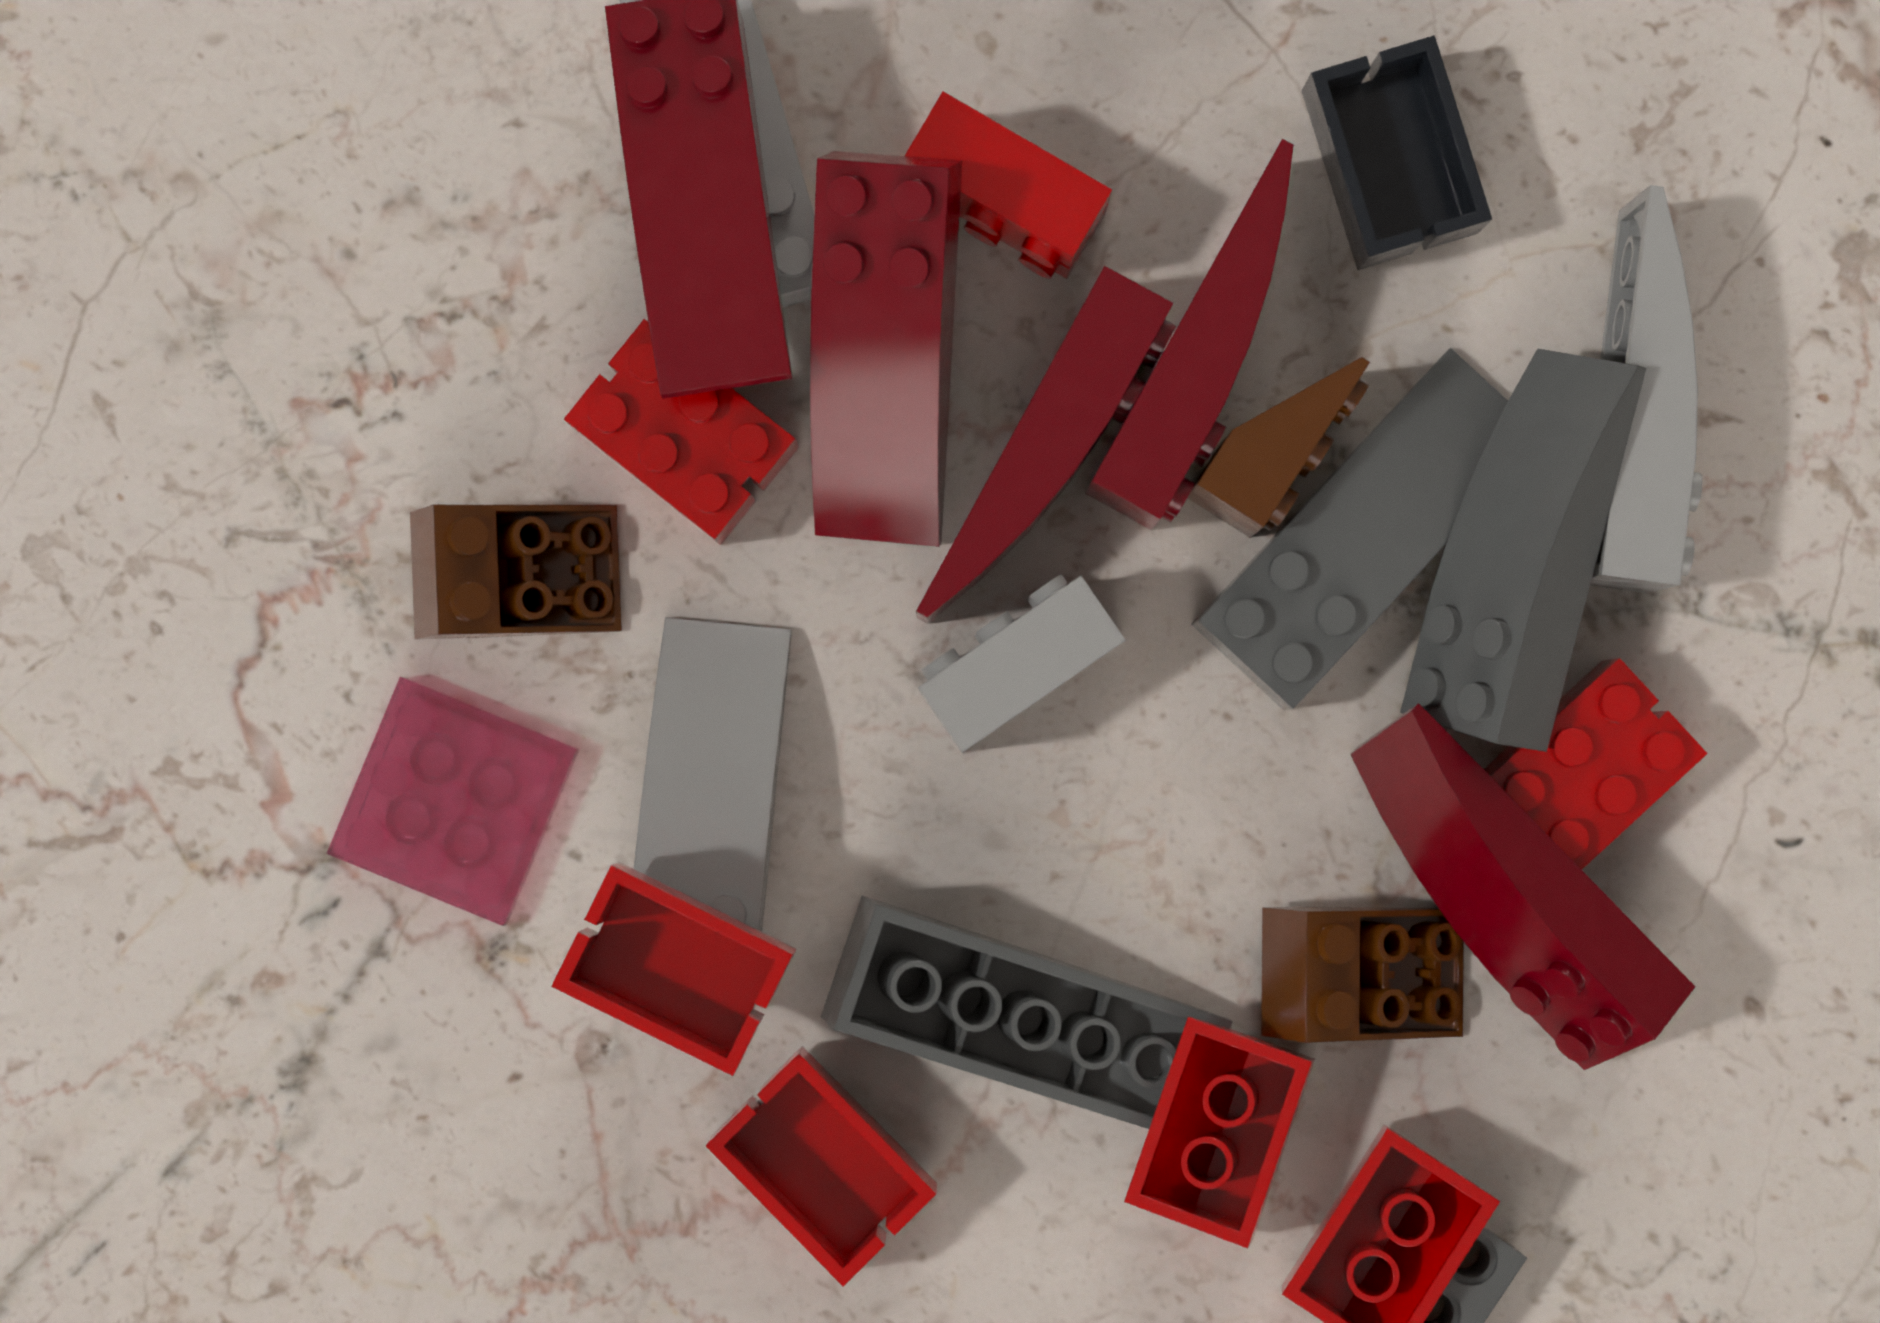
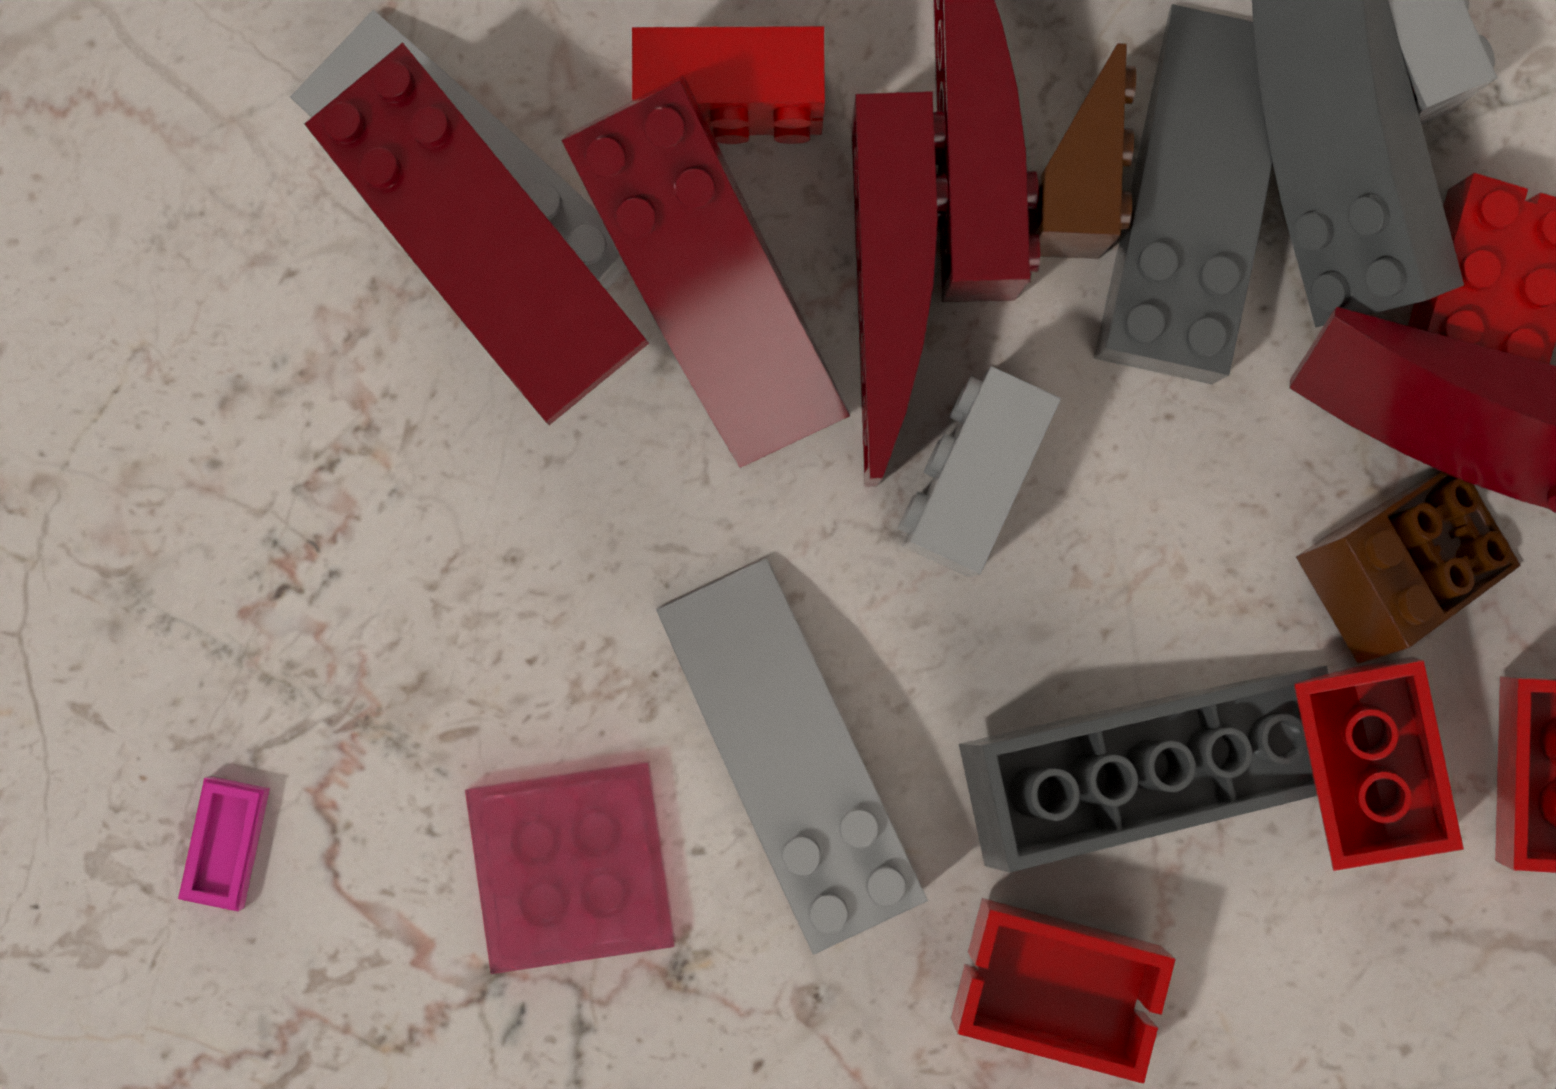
camera: 25 degrees left, 0 degrees up
reddish brown slope [410,504,622,639] -> none
red piece [551,862,797,1076] -> none
red piece [564,319,799,545] -> none
none -> dark pink tile [178,776,270,912]

